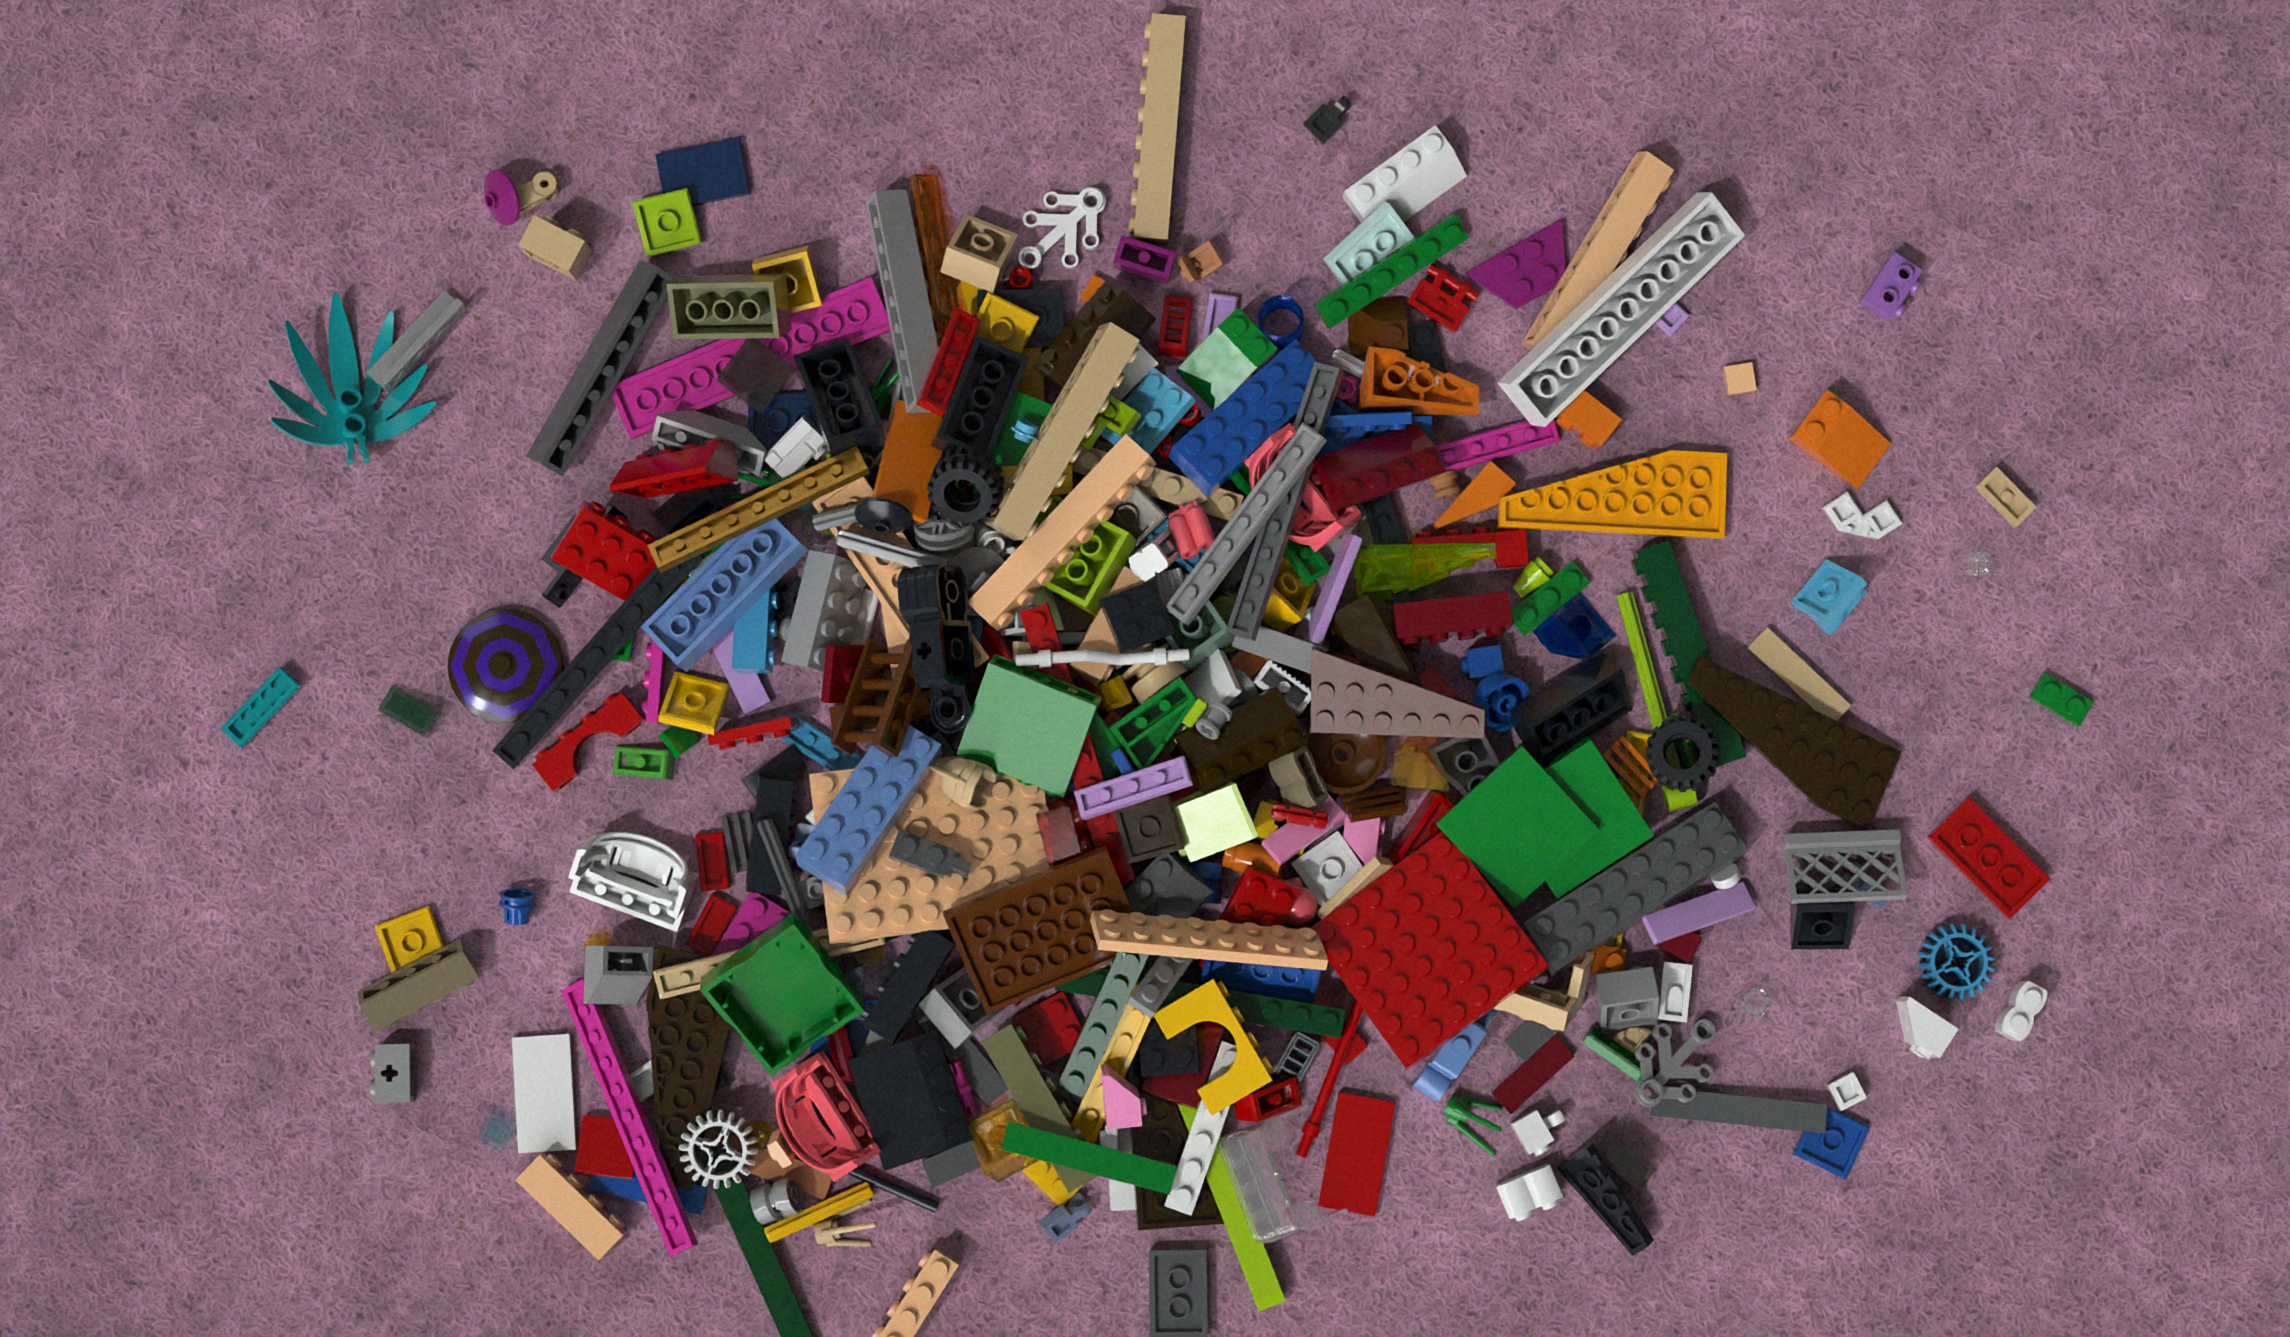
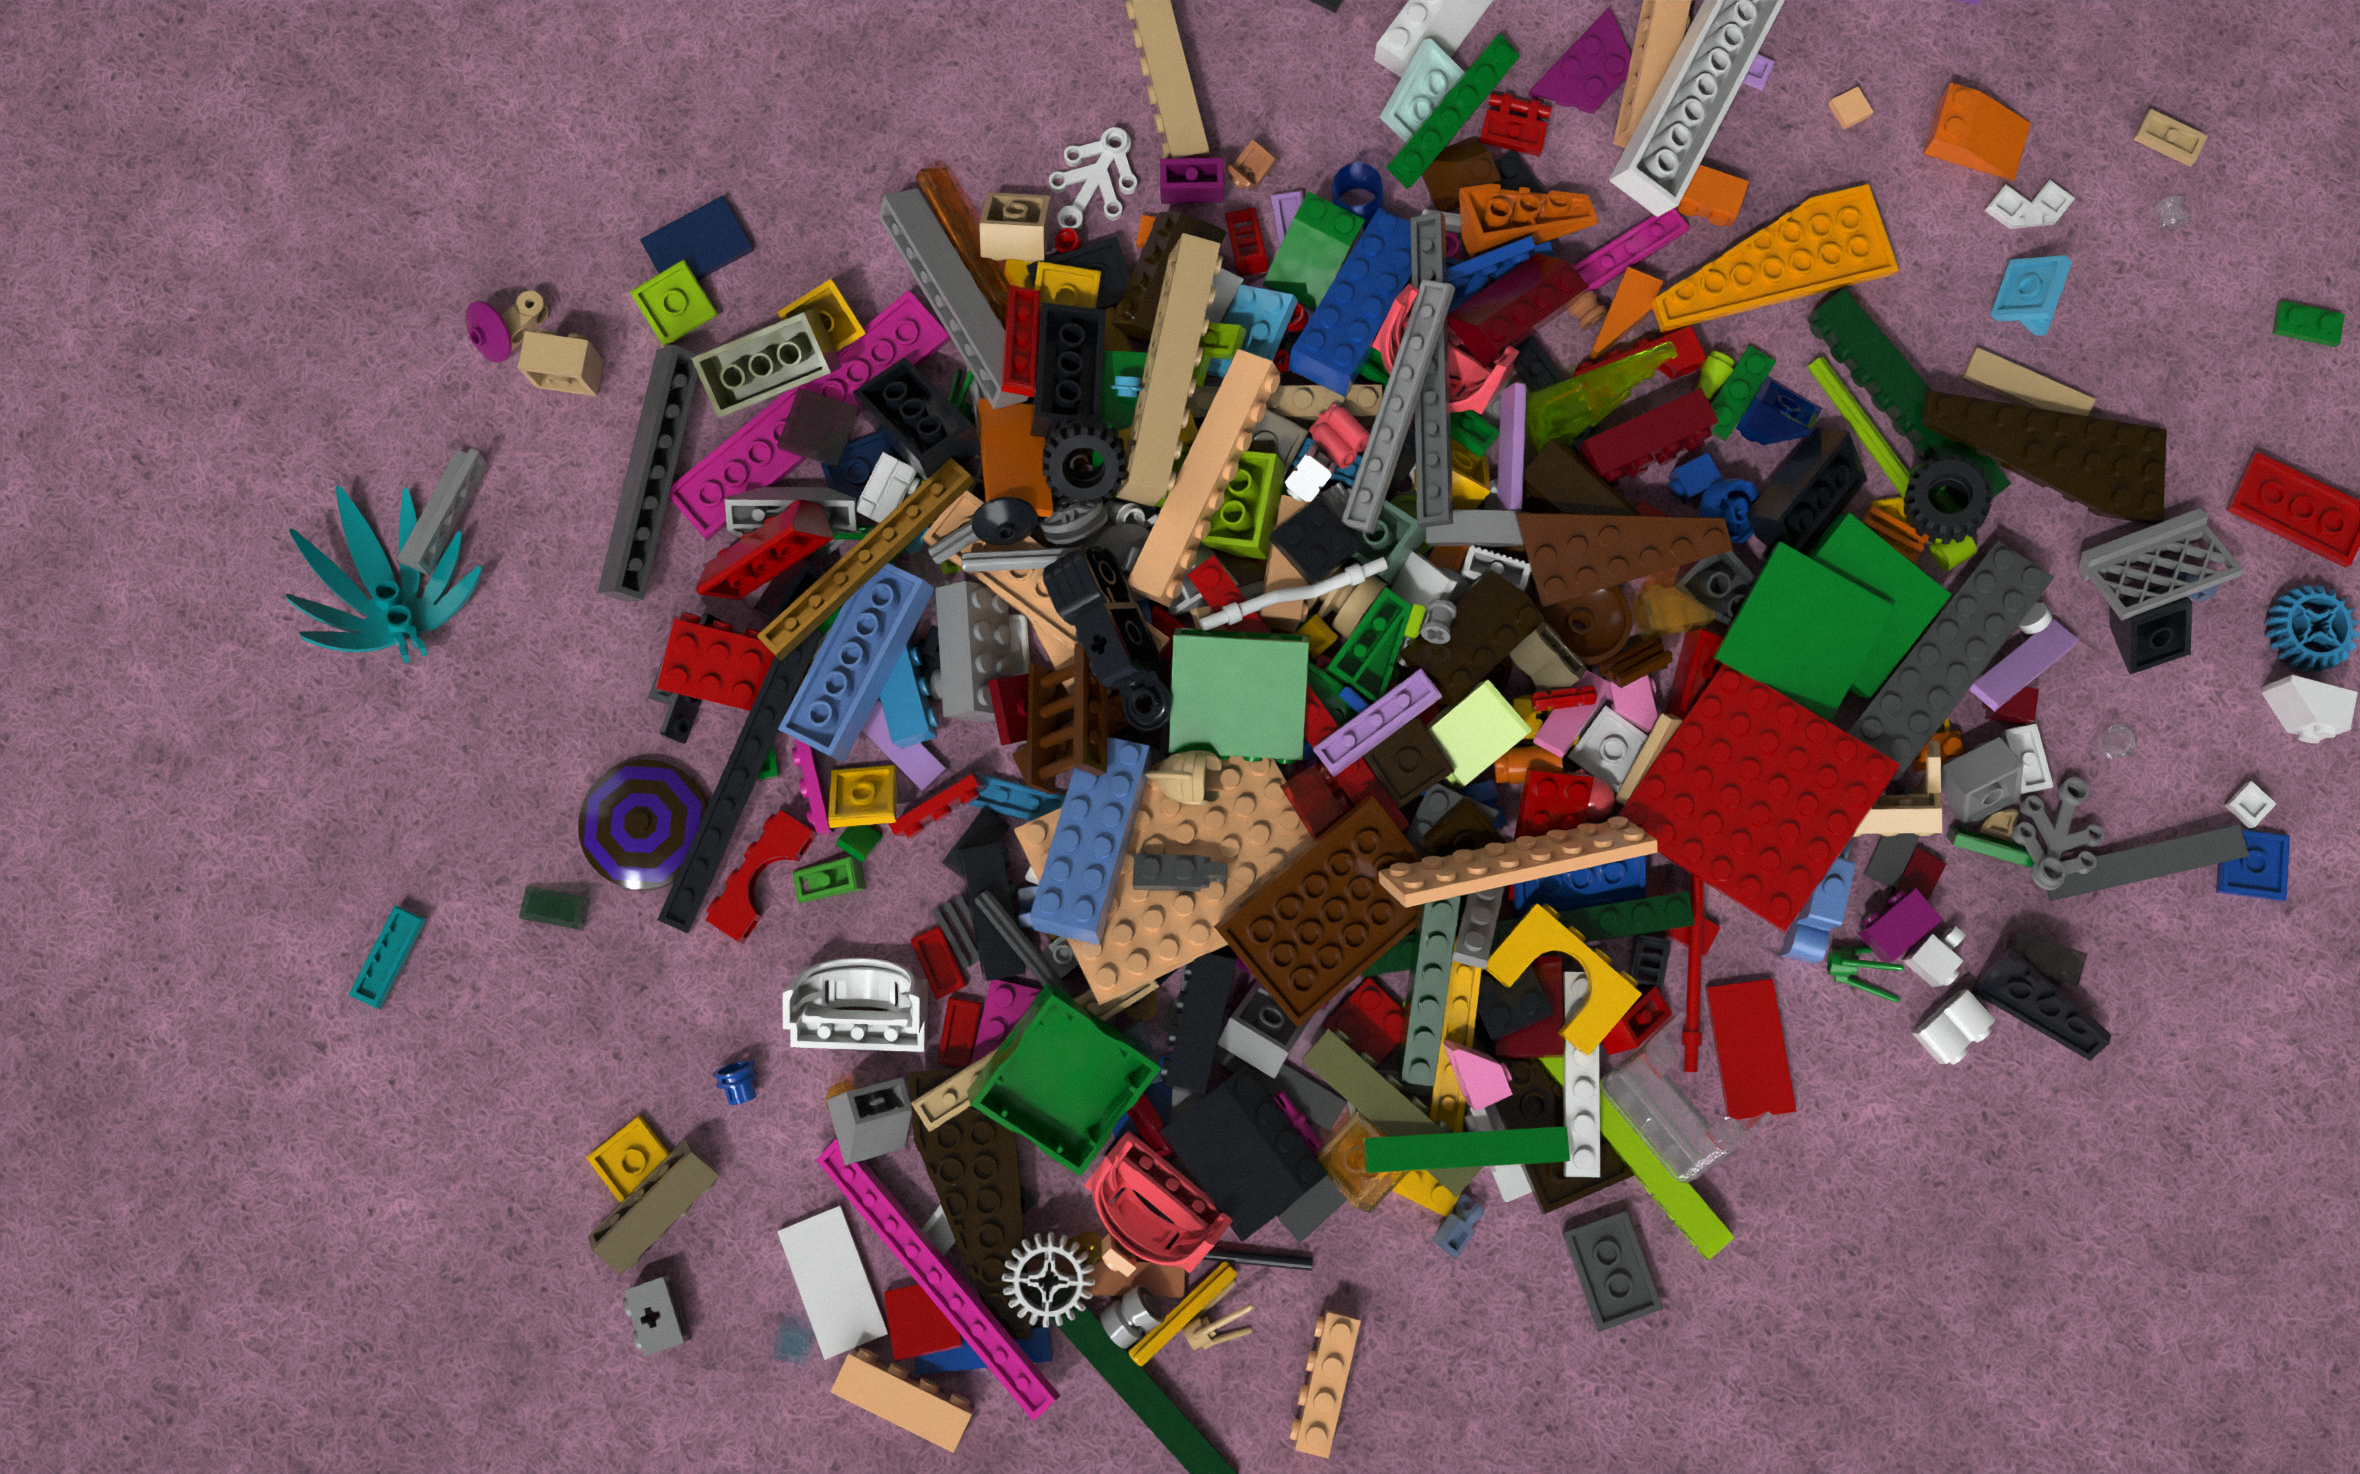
camera: 15 degrees left, 5 degrees down
none -> dark brown tile [1417,796,1506,857]
none -> magenta brick [1857,888,1943,963]

